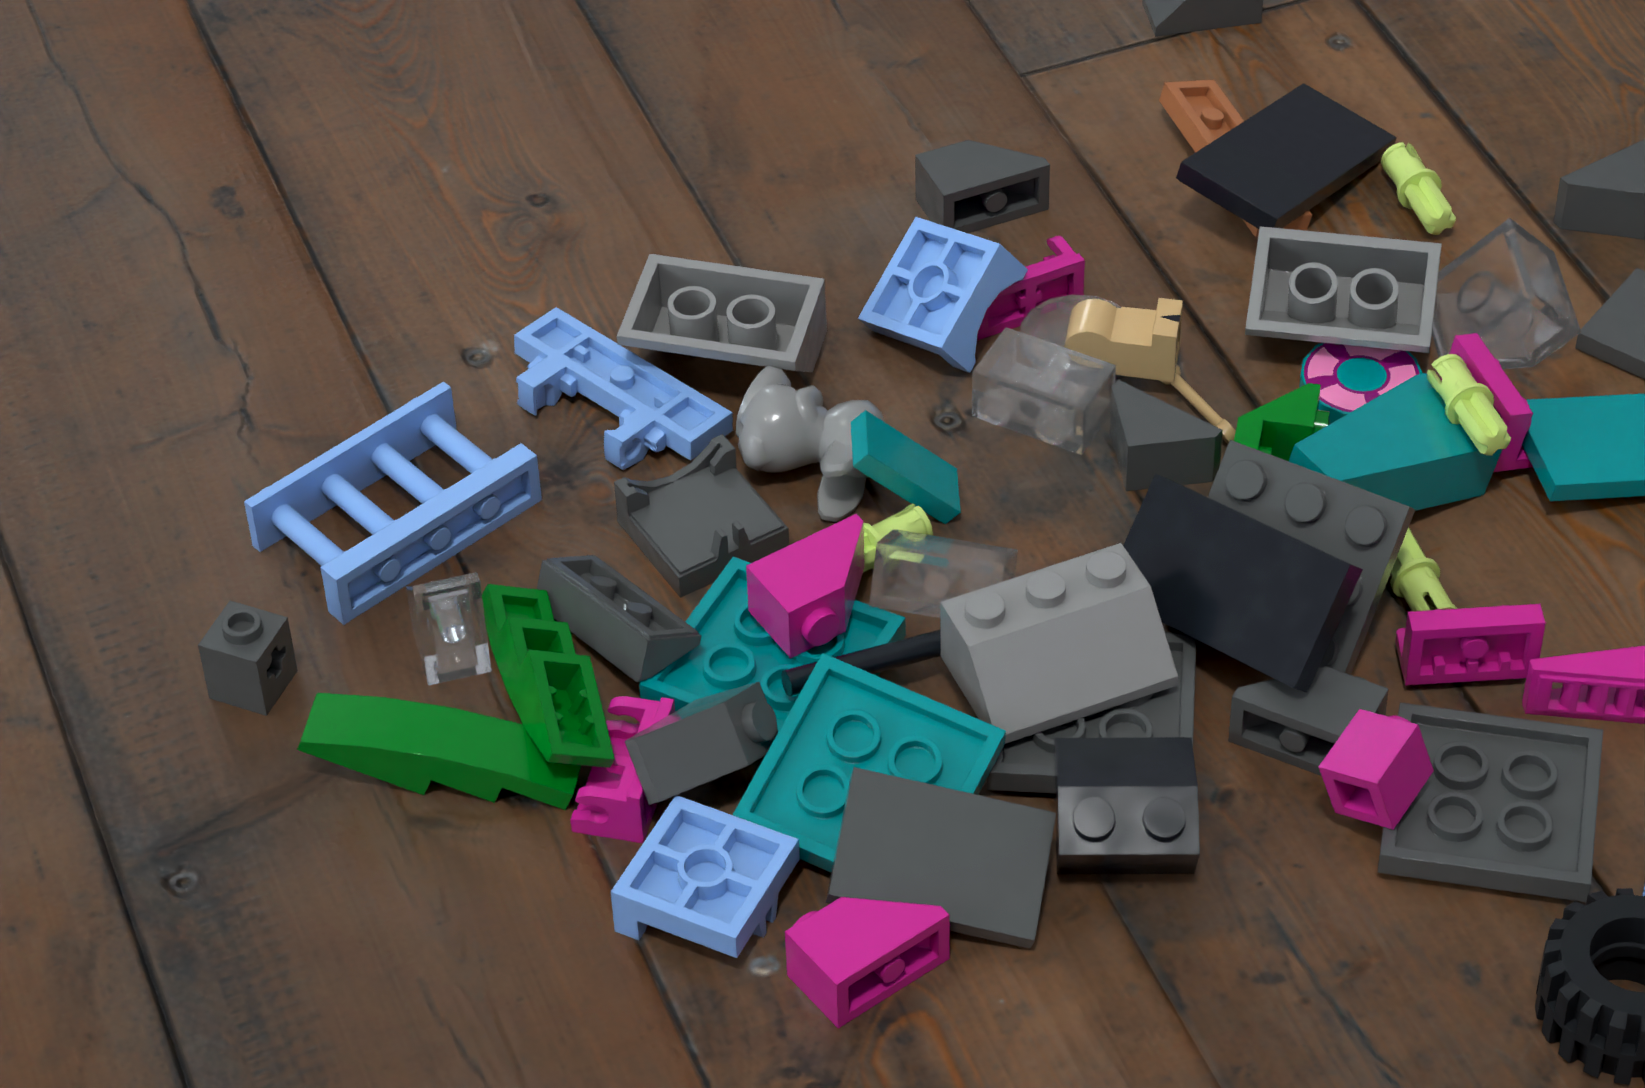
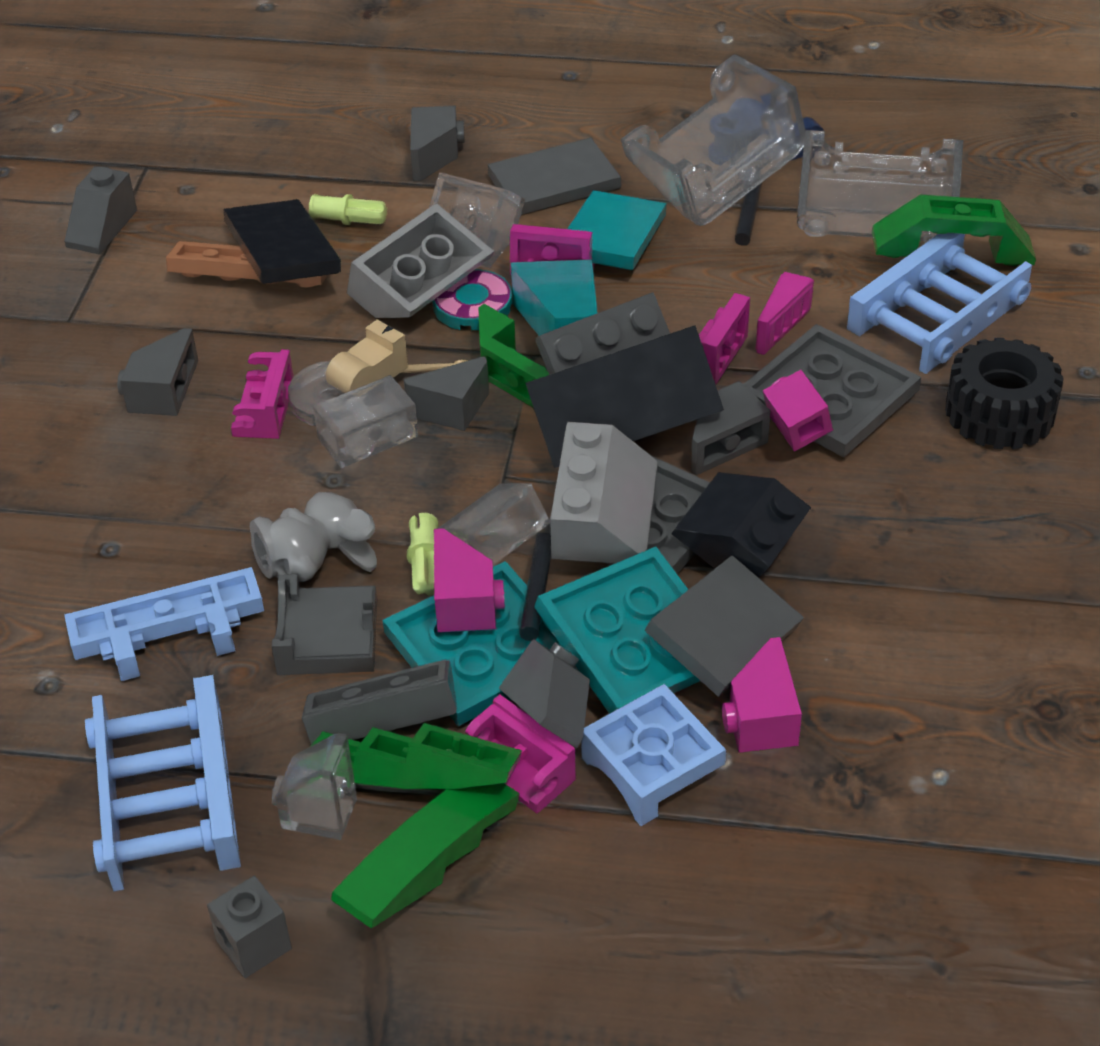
camera: 60 degrees left, 0 degrees up
light grey slope [617,254,827,372] -> none
teal tile [851,410,961,524] -> none
light blue piece [858,217,1028,373] -> none
yellowish green axle [1427,354,1511,455] -> none

